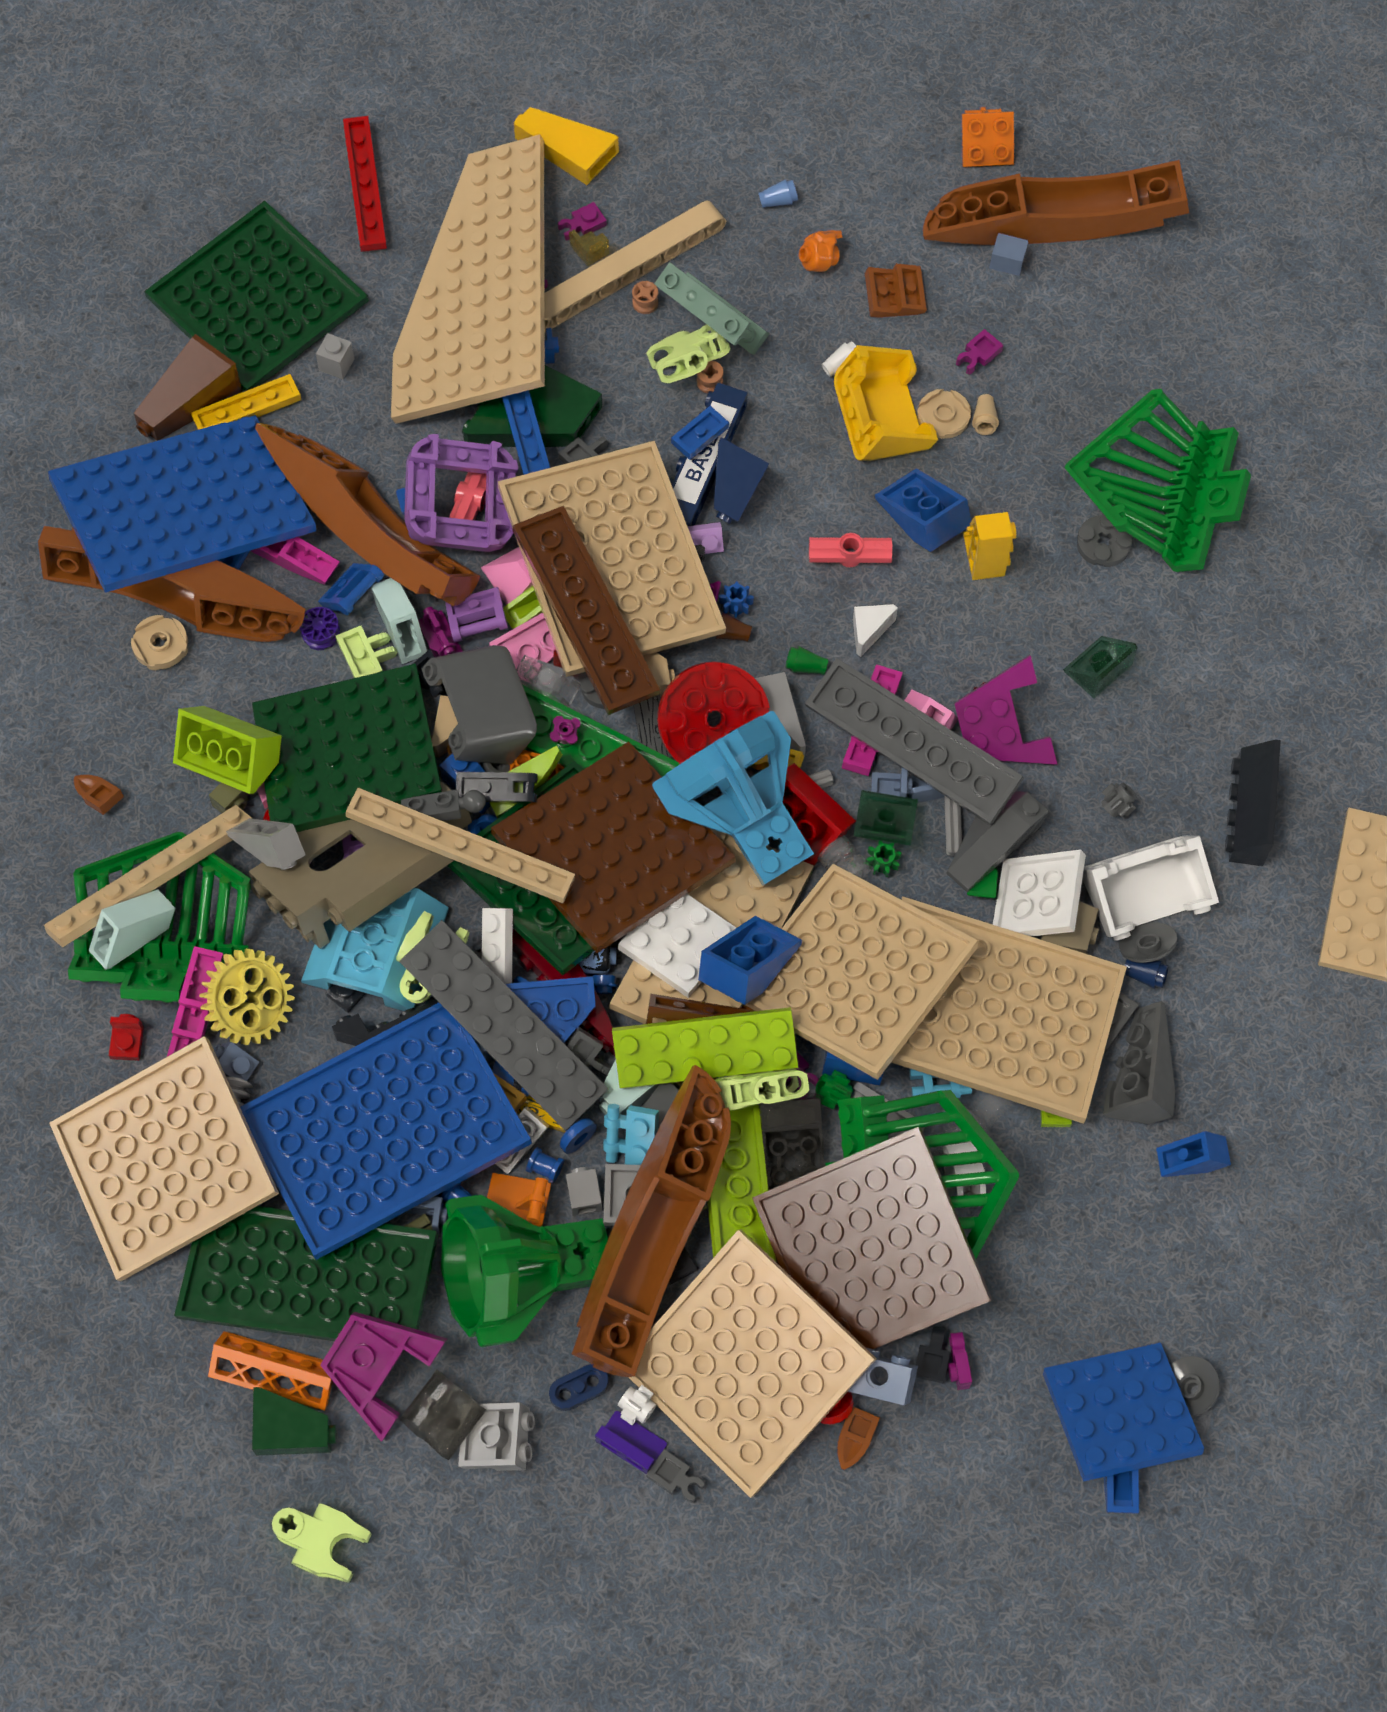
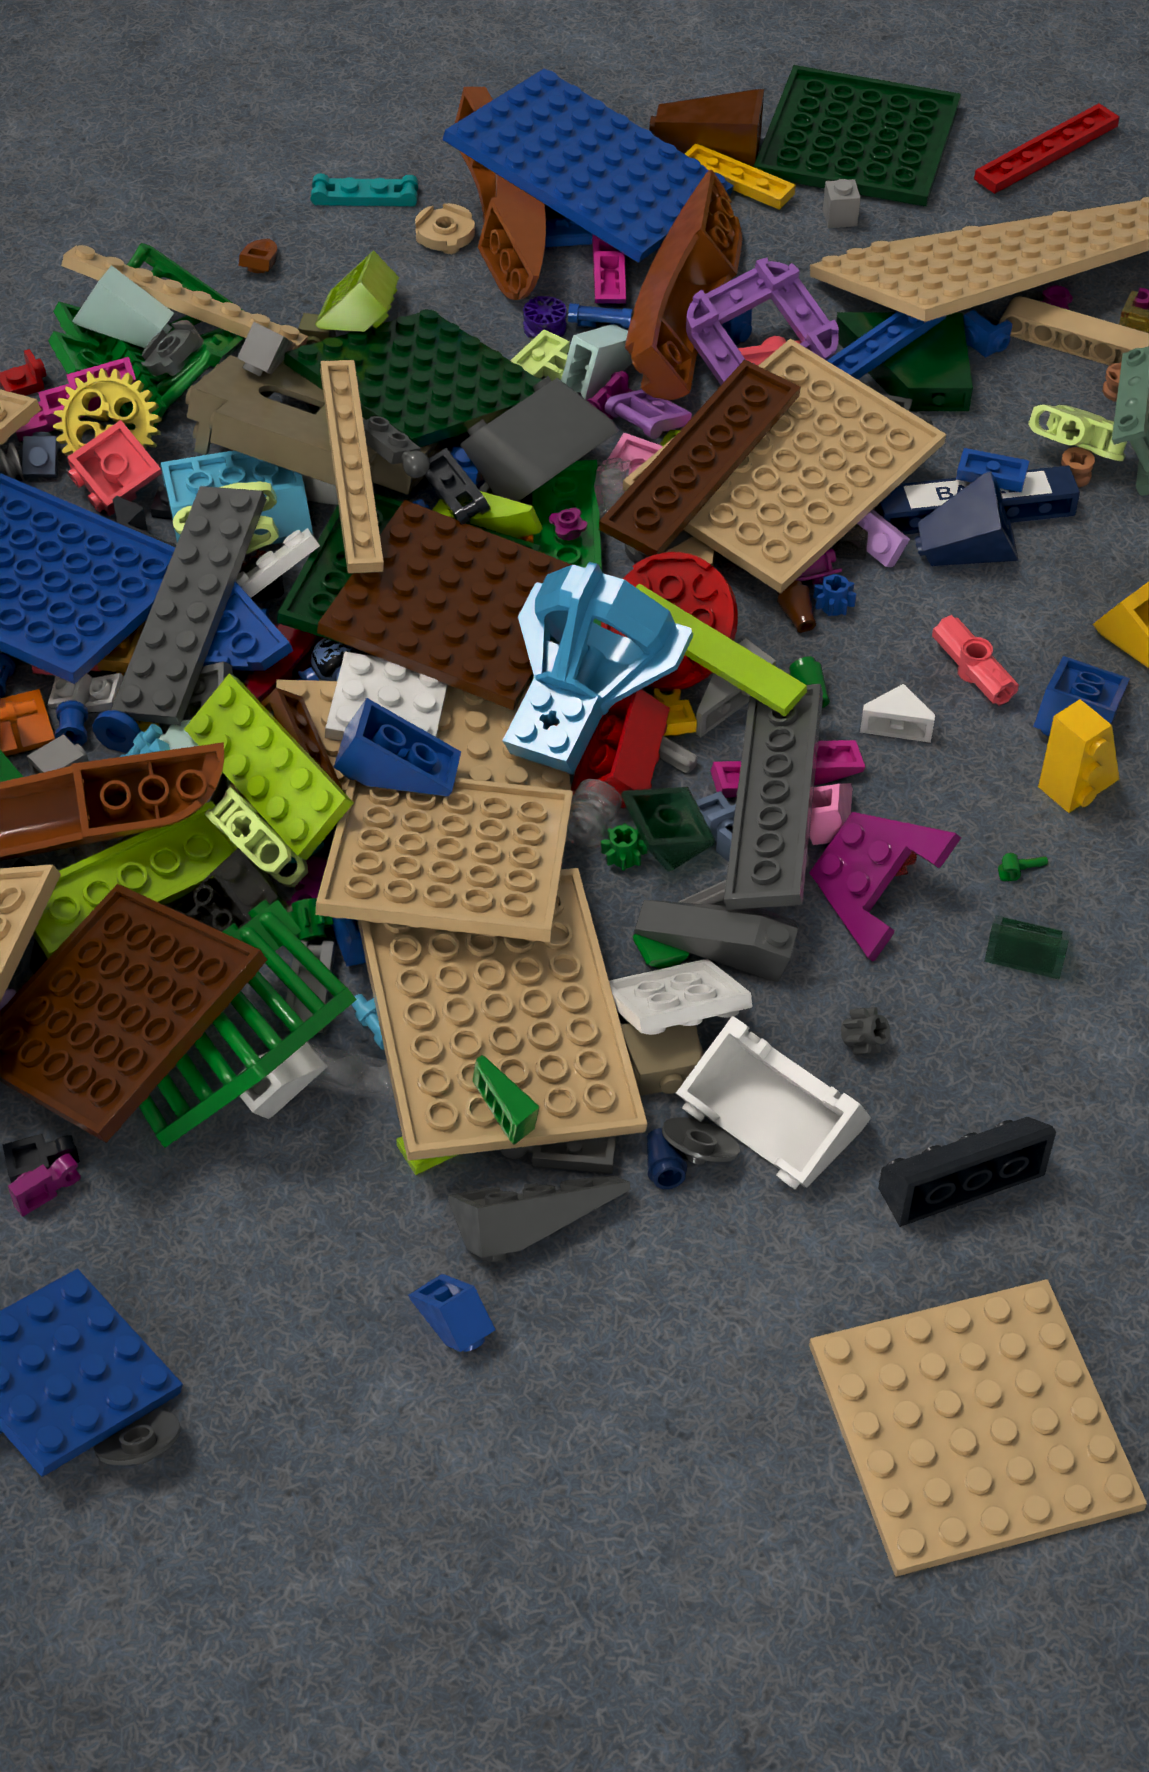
camera: 60 degrees right, 15 degrees down
none -> coral plate [67,420,162,516]
none -> dark grey plate [141,320,203,376]
none -> teal plate [310,173,419,206]
none -> green slope [472,1055,539,1145]
none -> lime tile [636,584,807,717]
none -> green hand [998,853,1048,881]

